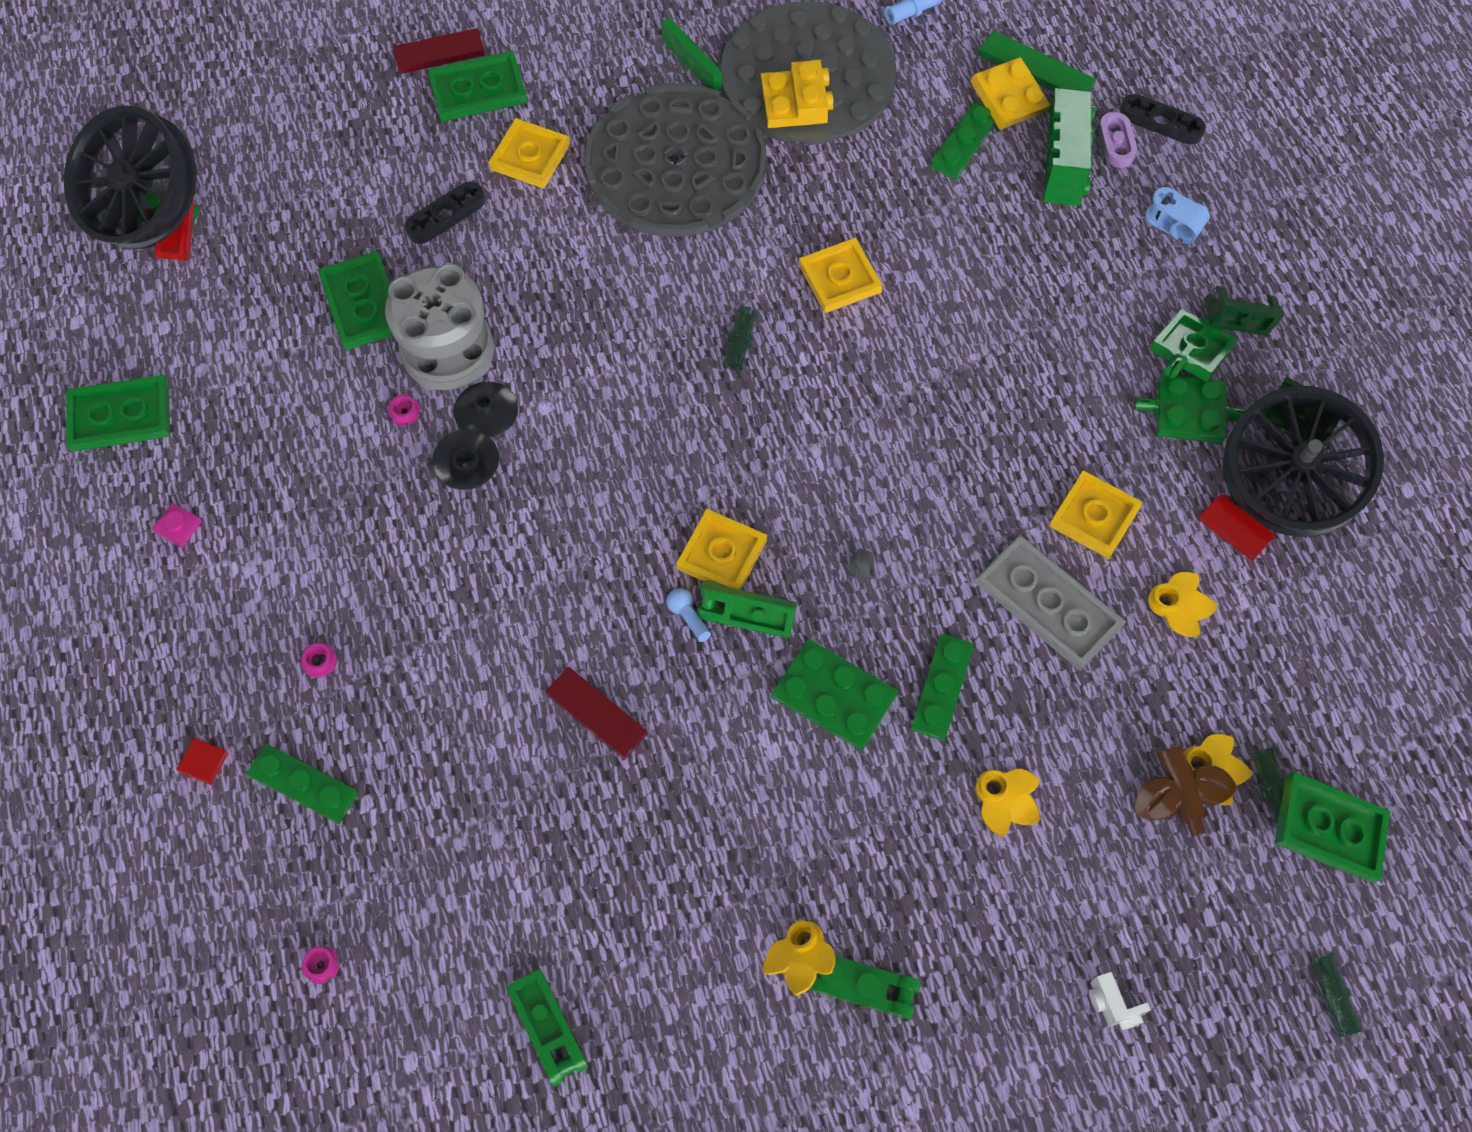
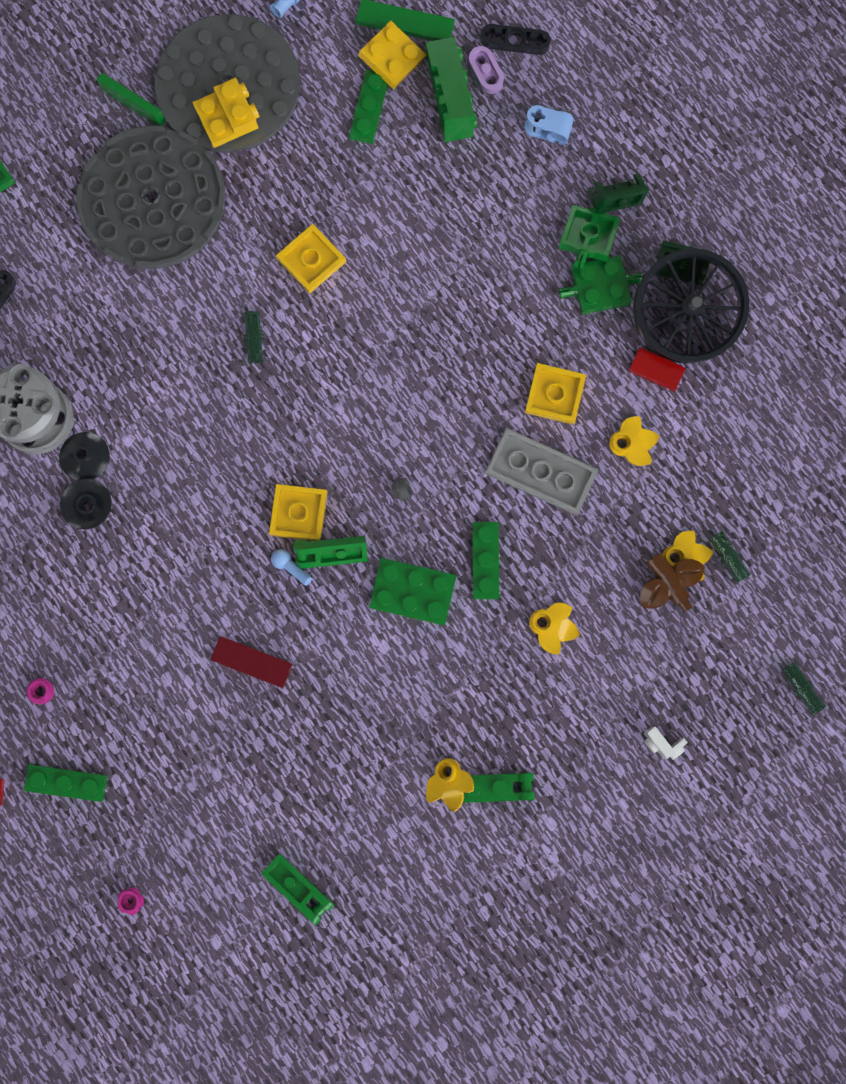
camera: 15 degrees left, 15 degrees up
dark pink plate [388,395,420,426] -> none
yellow plate [488,118,570,189] -> none
green plate [1274,772,1390,883] -> none

